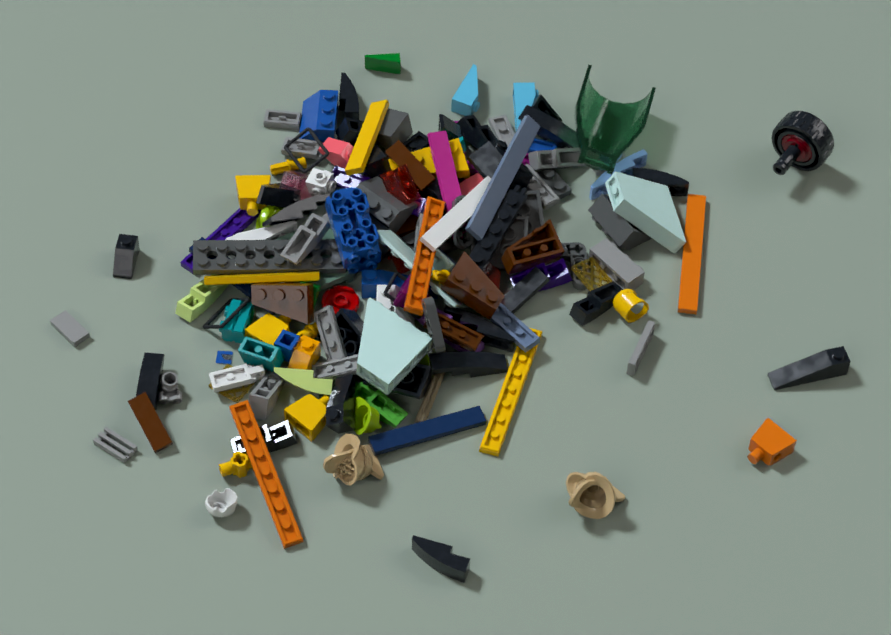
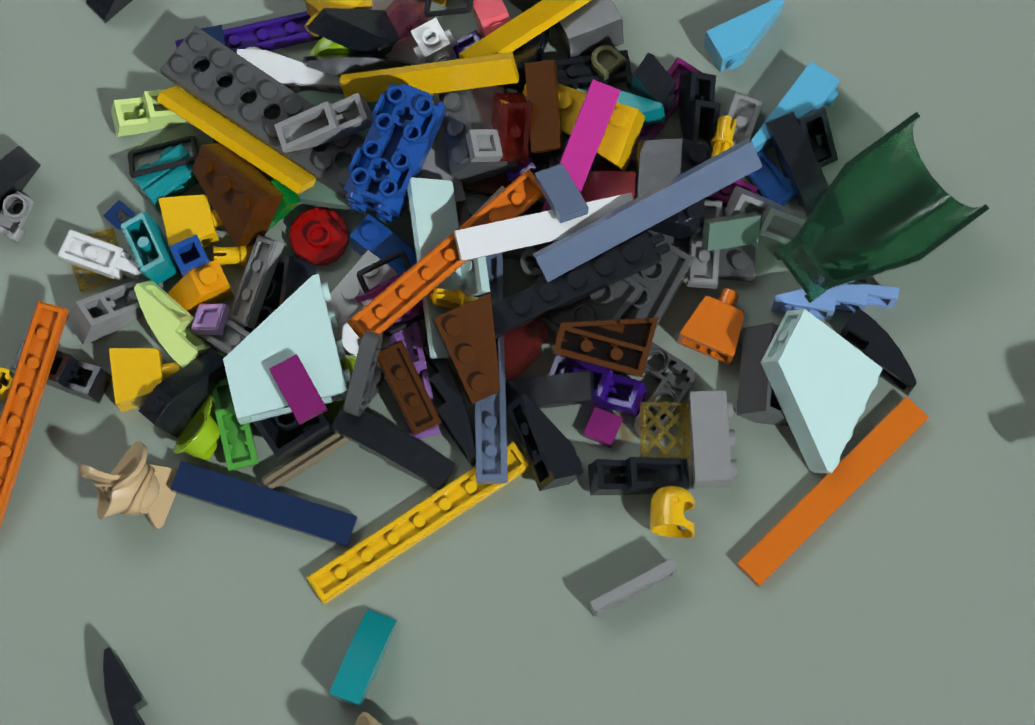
camera: 40 degrees right, 20 degrees up
none -> lavender tile [191,304,230,335]
none -> magenta tile [269,354,327,425]
none -> teal slope [329,609,397,708]
none -> yellow tile [339,52,519,102]
none -> light grey plate [466,129,503,162]
none -> black slope [506,394,584,491]
none -> sand blue tile [534,164,589,223]
none -> magenta tile [583,407,623,448]
none -> olive tile [591,45,627,81]
none -> orange torso [678,288,745,366]
none -> sand green tile [702,212,761,251]
none -> yellow axle [711,116,737,158]

